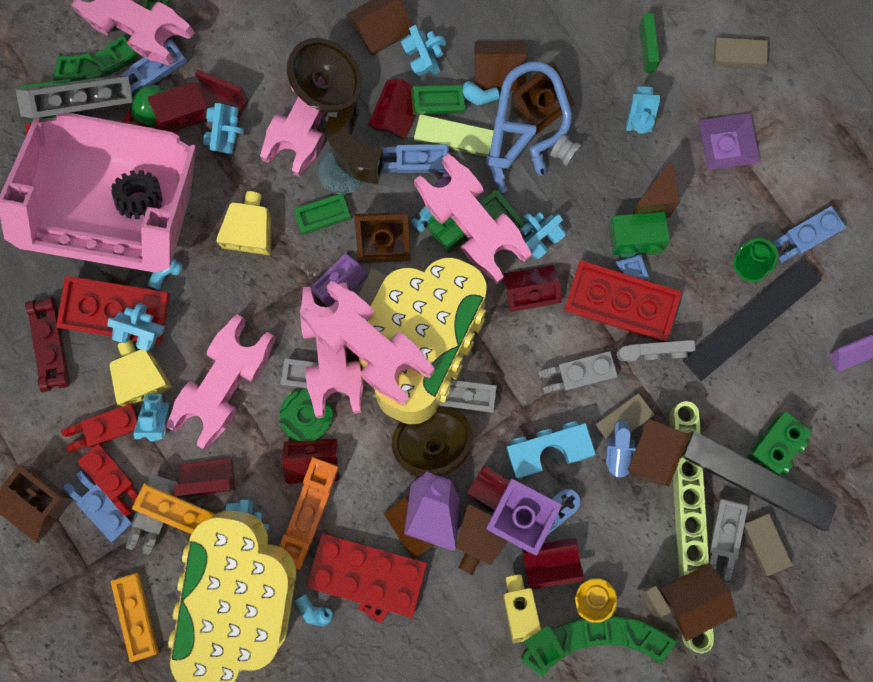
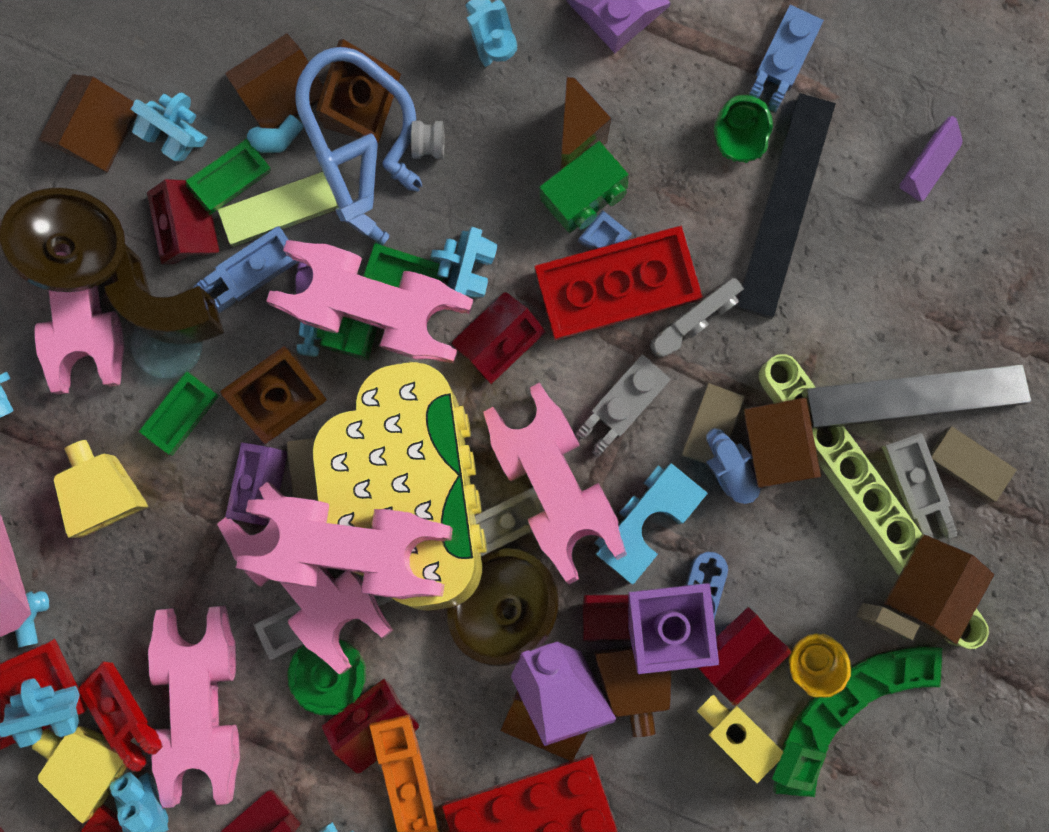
camera: 35 degrees left, 5 degrees up
green brick [746,411,813,475] -> none
none -> red hinge [78,661,163,772]
none -> bright pink piece [483,383,627,584]

